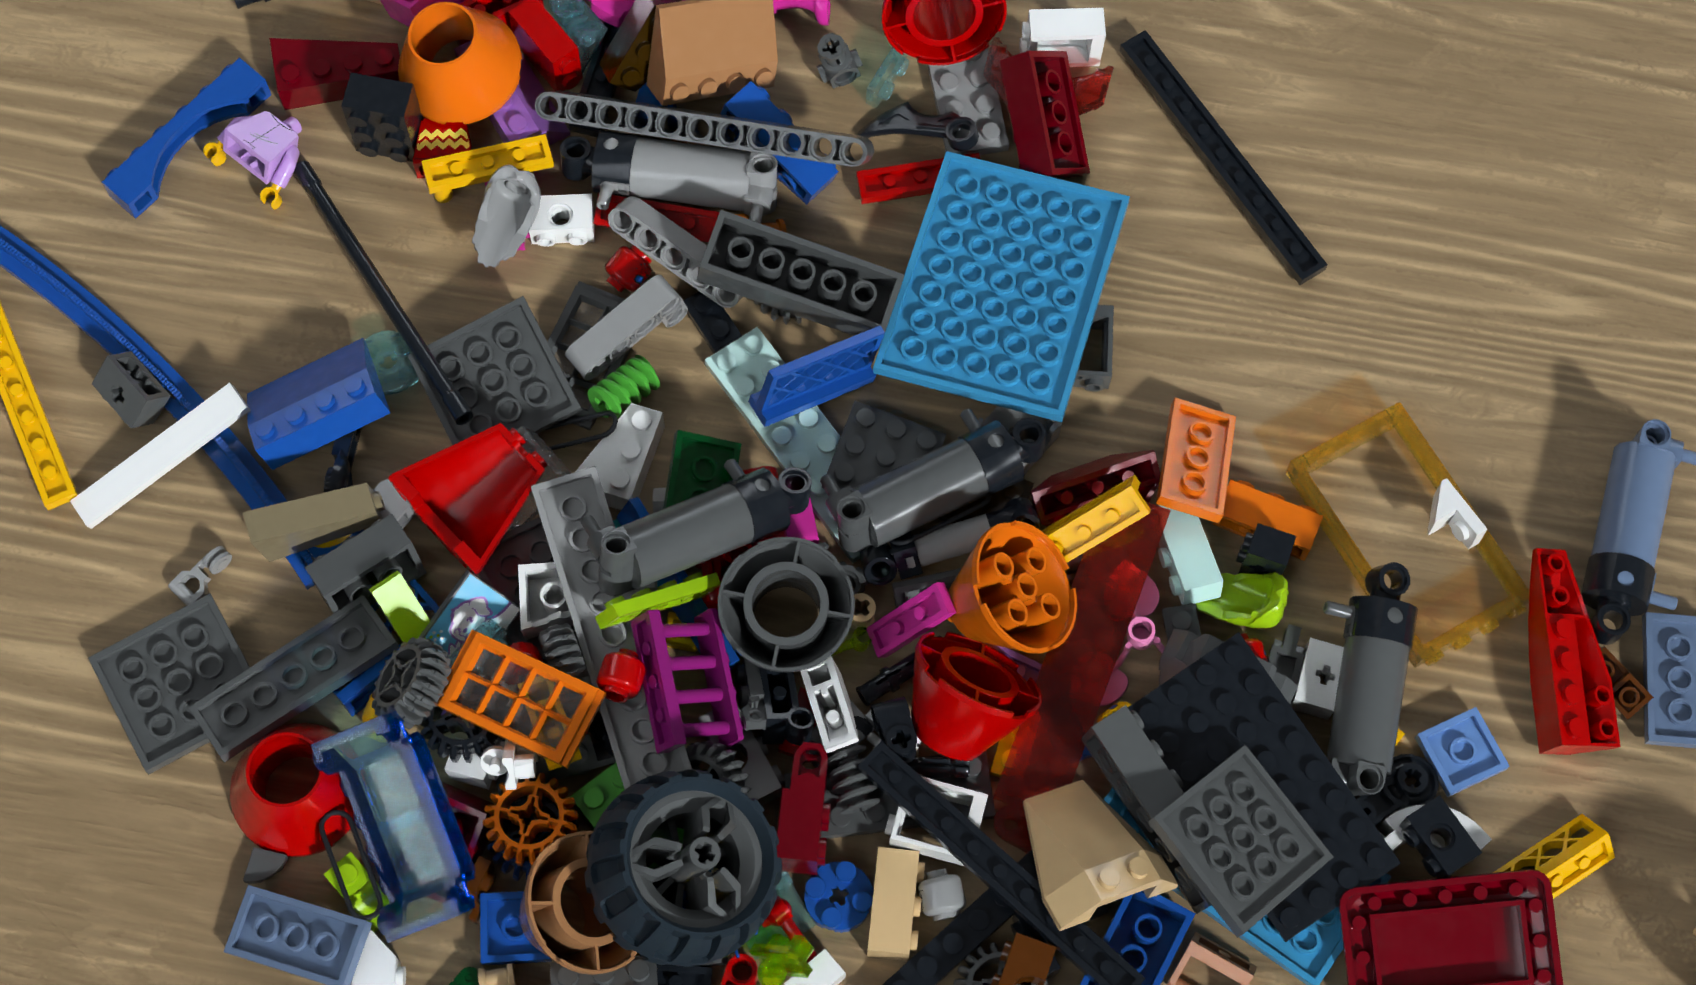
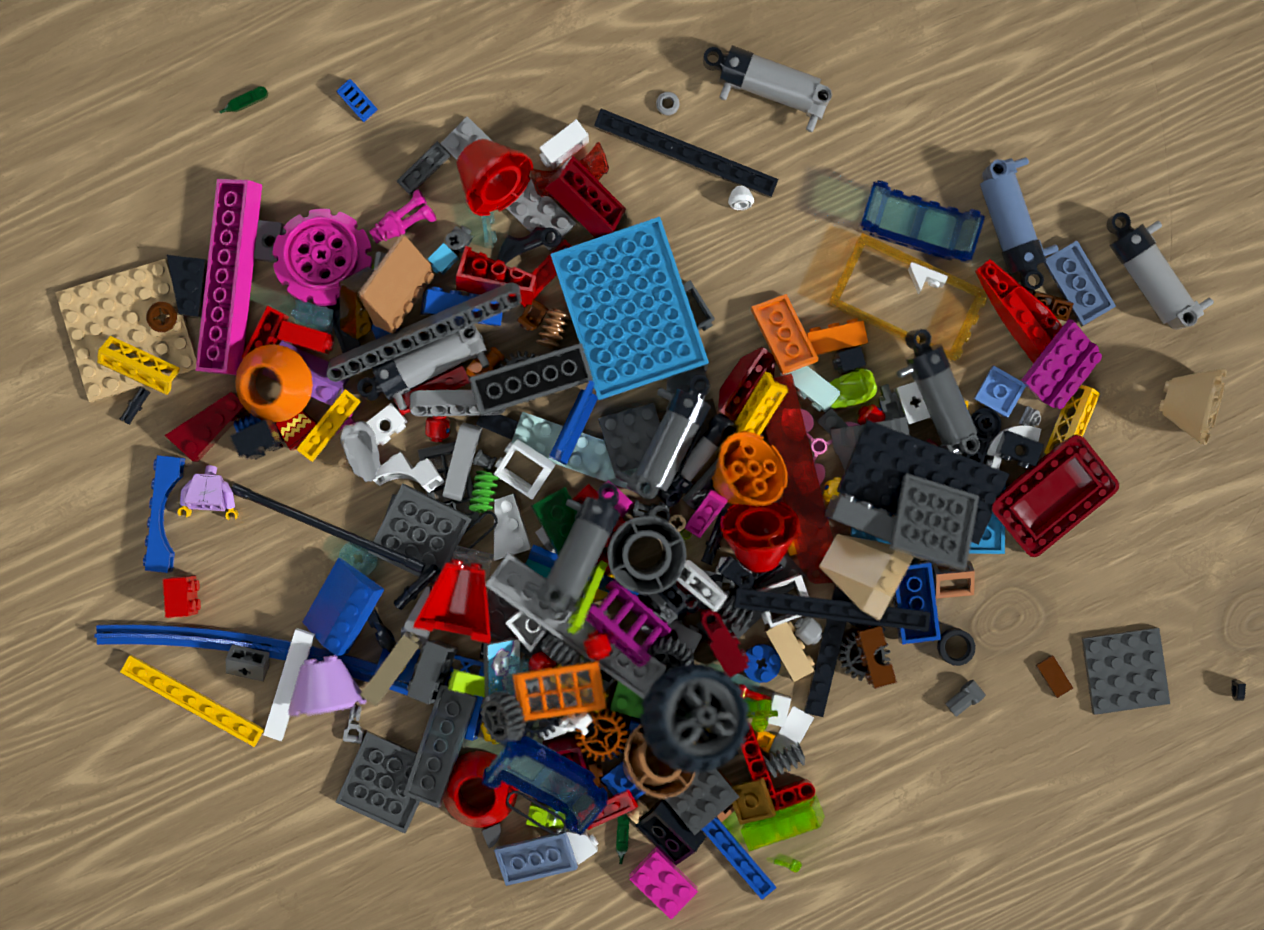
camera: 35 degrees left, 20 degrees up
none -> red brick [163,575,201,618]
none -> lavender cone [288,655,367,716]
none -> white arch [373,452,445,493]
none -> black pin [394,564,441,610]
none -> medium azure brick [428,243,459,275]
none -> red wedge [456,245,536,305]
none -> dark grey bush [472,449,497,473]
none -> white window [494,439,556,500]
none -> reddish brown bracket [517,299,549,331]
none -> medium nougat piece [536,307,571,350]
none -> red plate [579,789,638,830]
none -> light grey piece [656,92,680,115]
none -> light grey piece [703,45,832,132]
none -> white cone [728,186,754,210]
none -> windscreen [858,180,985,263]
none -> light grey plate [1019,406,1041,427]
none -> magenta plate [1021,319,1102,409]

